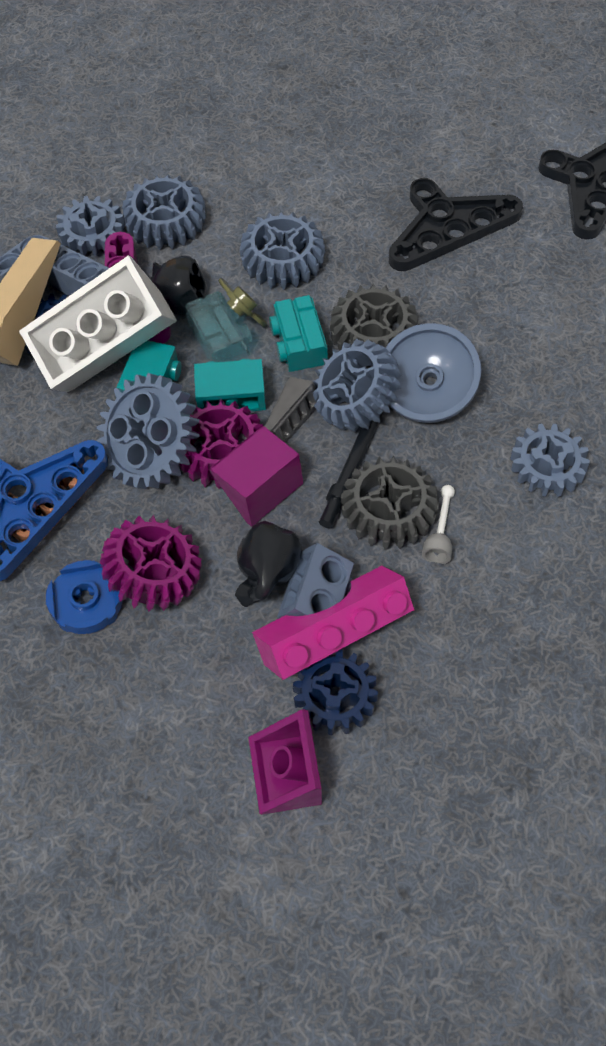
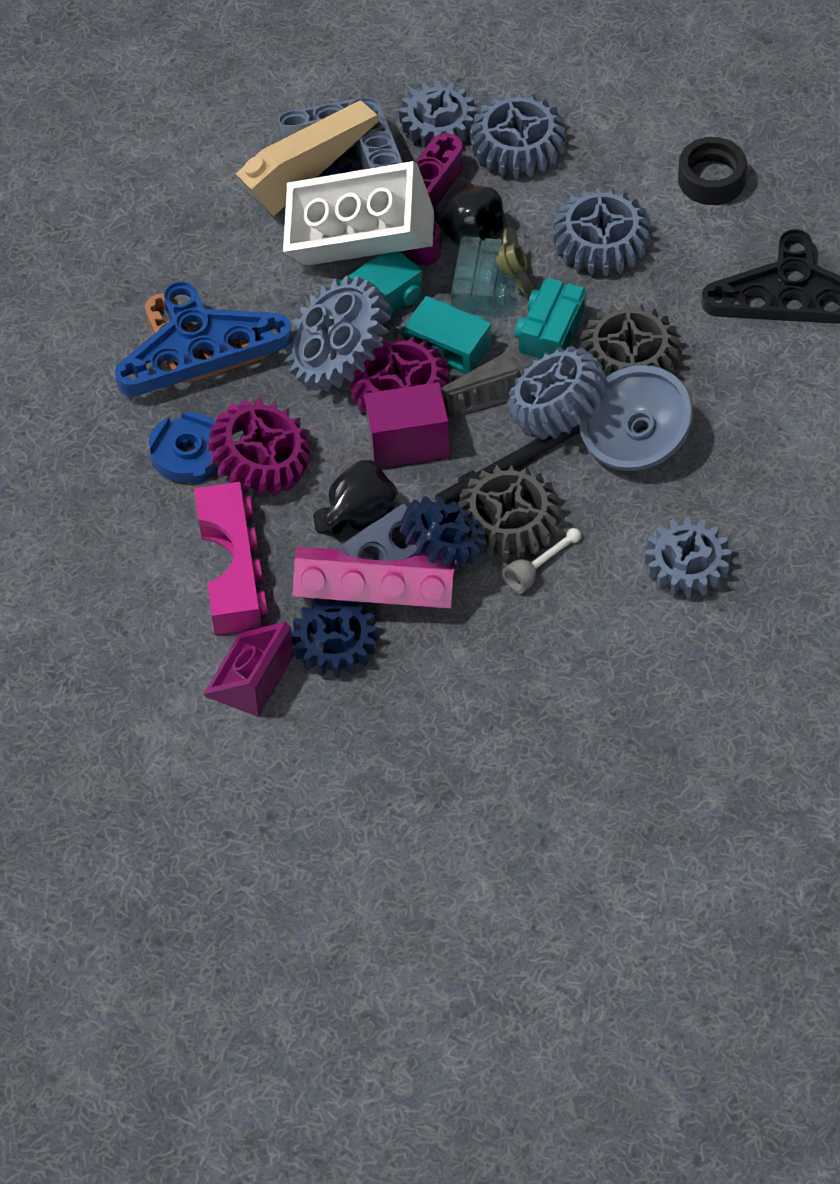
camera: 35 degrees right, 5 degrees down
none -> dark pink arch [194,482,267,636]
none -> dark blue gear [400,496,486,568]
none -> black tyre [678,137,747,205]

